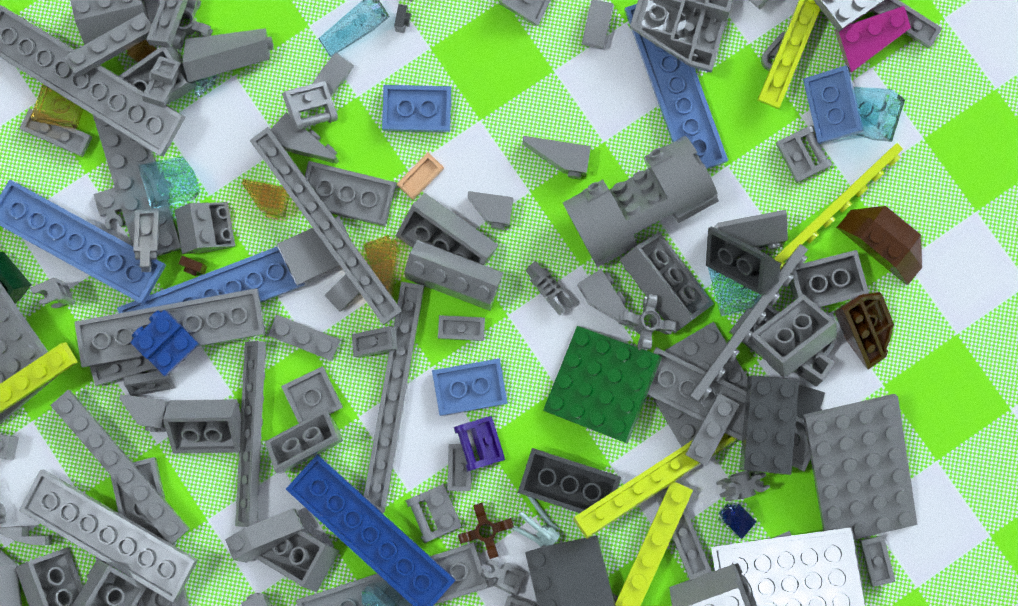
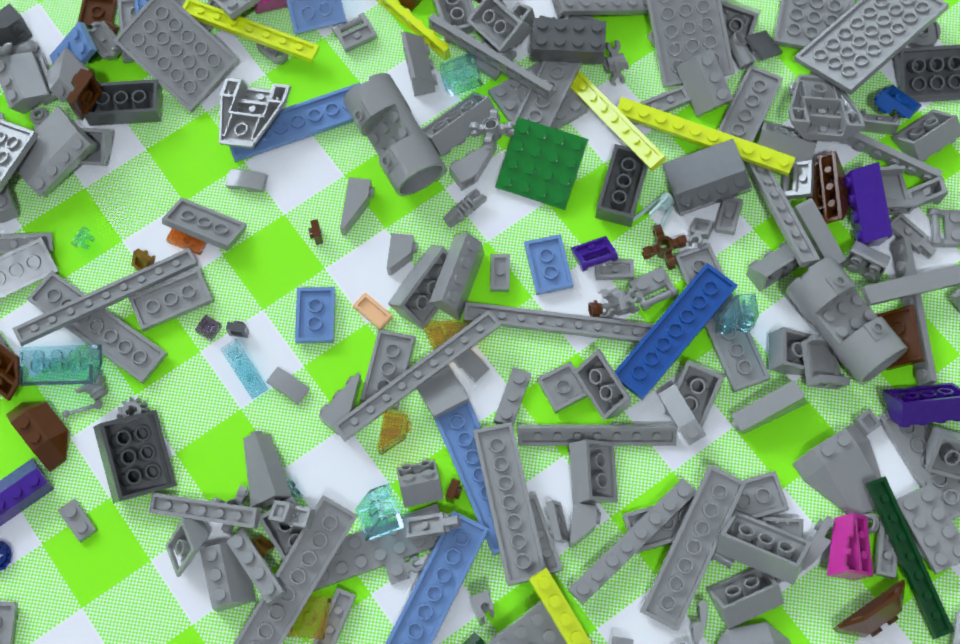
camera: 90 degrees left, 15 degrees down
blue plate [130,310,200,376] -> none
light grey plate [282,81,338,132] -> none
light grey plate [352,326,397,358] -> none
light grey plate [685,393,740,466] -> none
dark grey slope [706,226,781,295] -> none
clear blue slope [718,503,757,539] -> none
none -> reddish brown plate [308,219,323,245]
none -> reddish brown plate [588,300,603,318]
none -> light grey pin [602,288,642,318]

